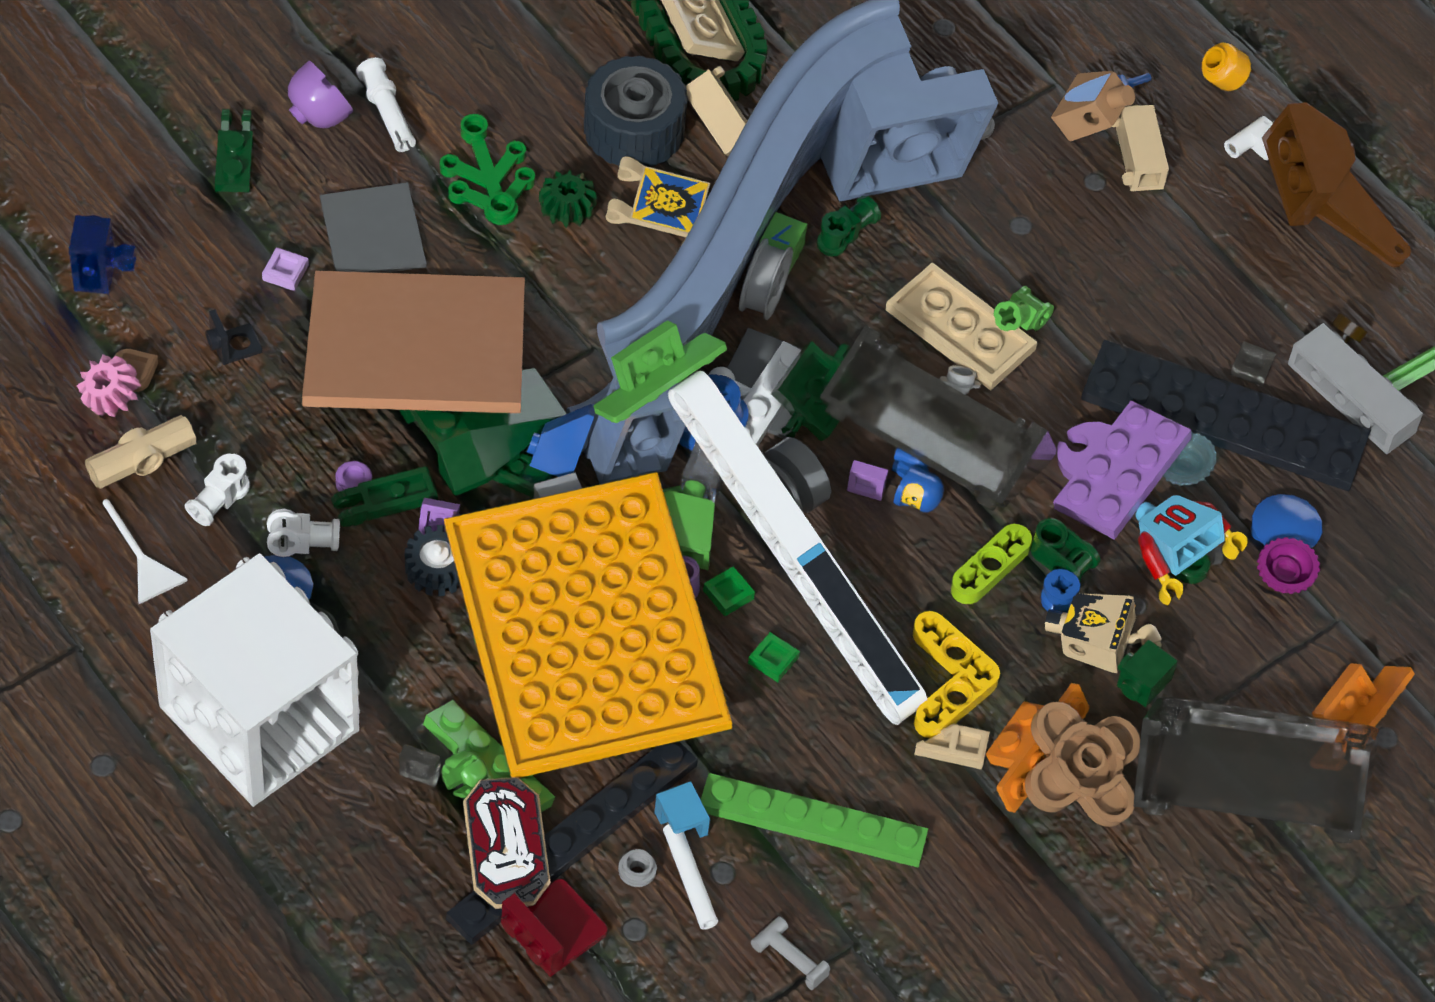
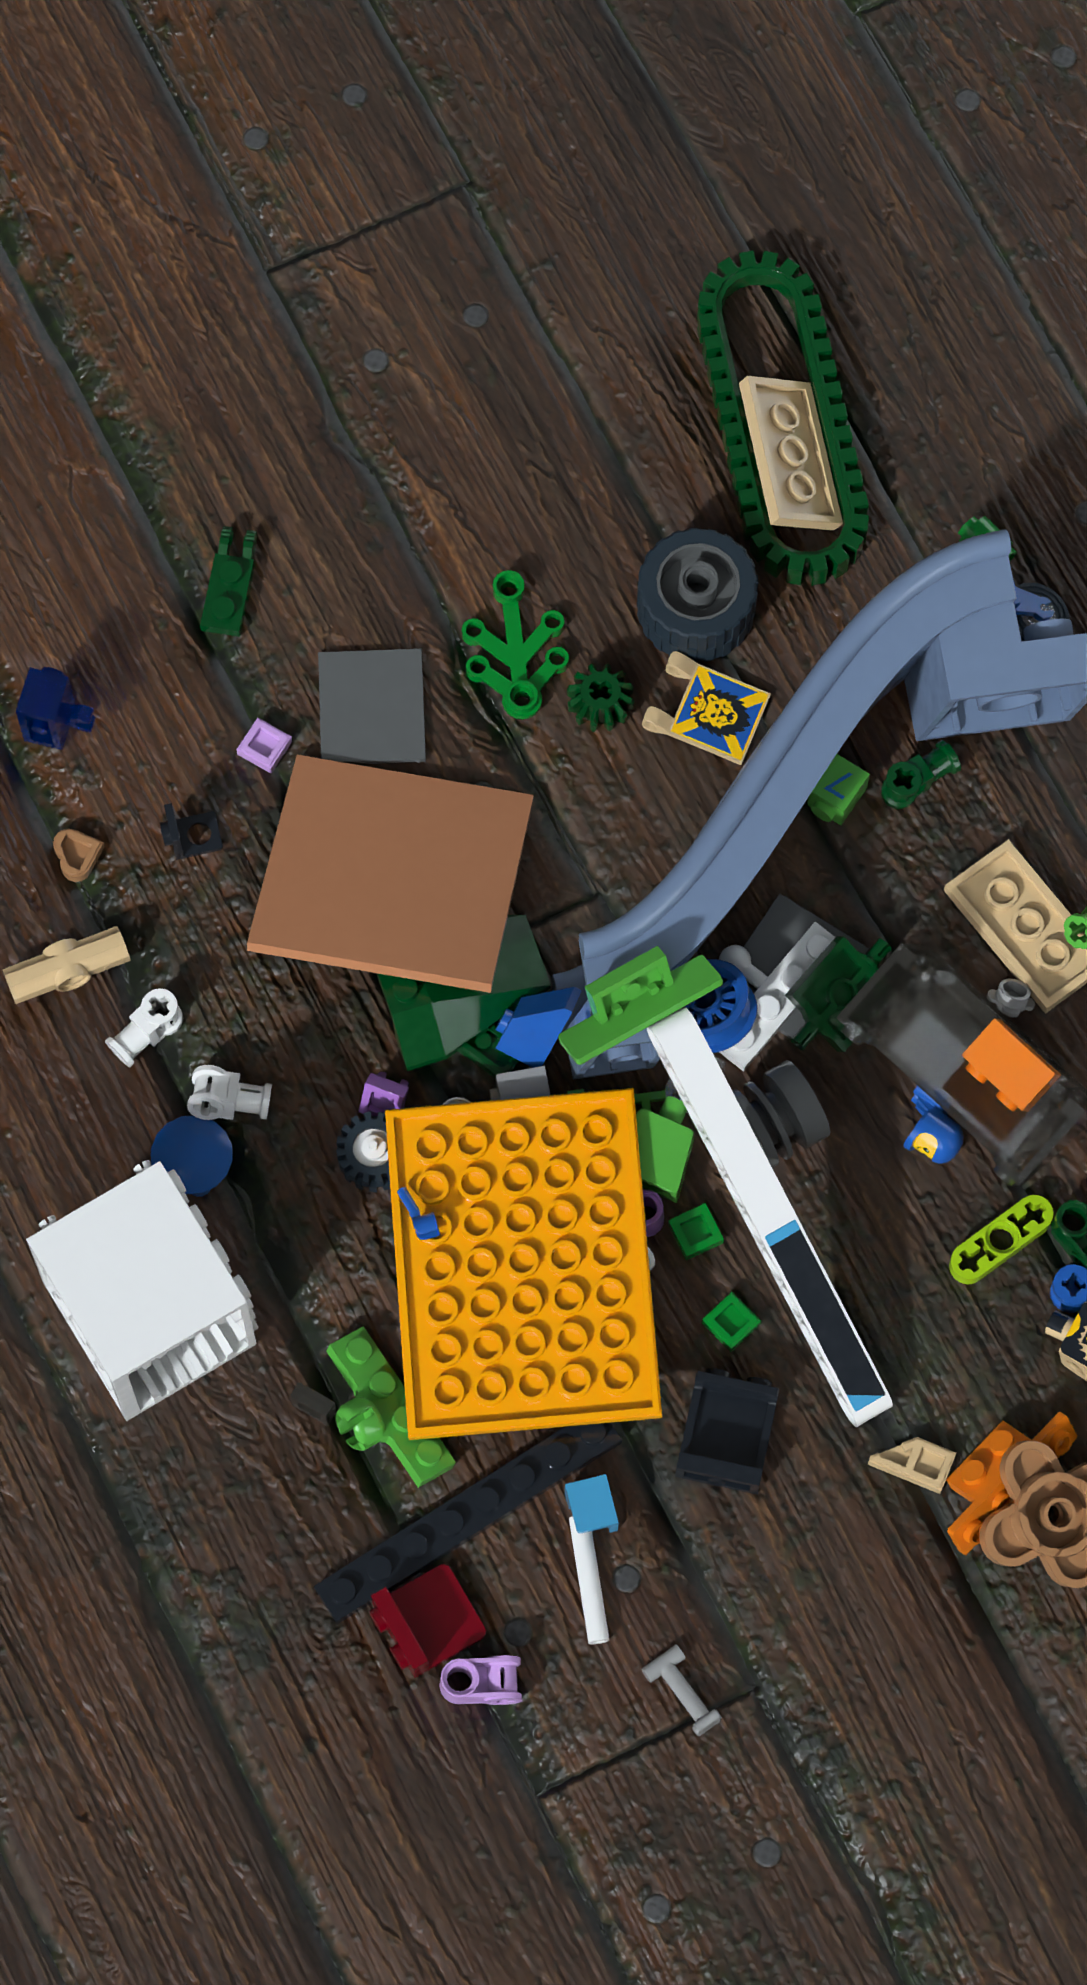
camera: 15 degrees right, 15 degrees up
bright pink gear [77,354,141,417] -> none
white piece [103,499,188,604] -> none
medium lavender cylinder [288,61,353,128] -> none
dark green hinge [331,466,438,527] -> none
medium lavender tile [336,461,372,492] -> none
white pin [356,58,416,152] -> none
shield [463,777,551,909] -> none
light grey plate [618,849,657,887] -> none
tan brick [686,66,747,156] -> none
bright green plate [701,773,928,868] -> none
light grey wheel [739,238,793,320] -> none
medium lavender tile [847,460,888,501] -> none
yellow beam [913,611,1000,738] -> none
none -> blue hand [397,1187,440,1240]
none -> lavender piece [439,1655,522,1705]
none -> black panel [675,1368,779,1495]
none -> orange brick [962,1018,1061,1112]

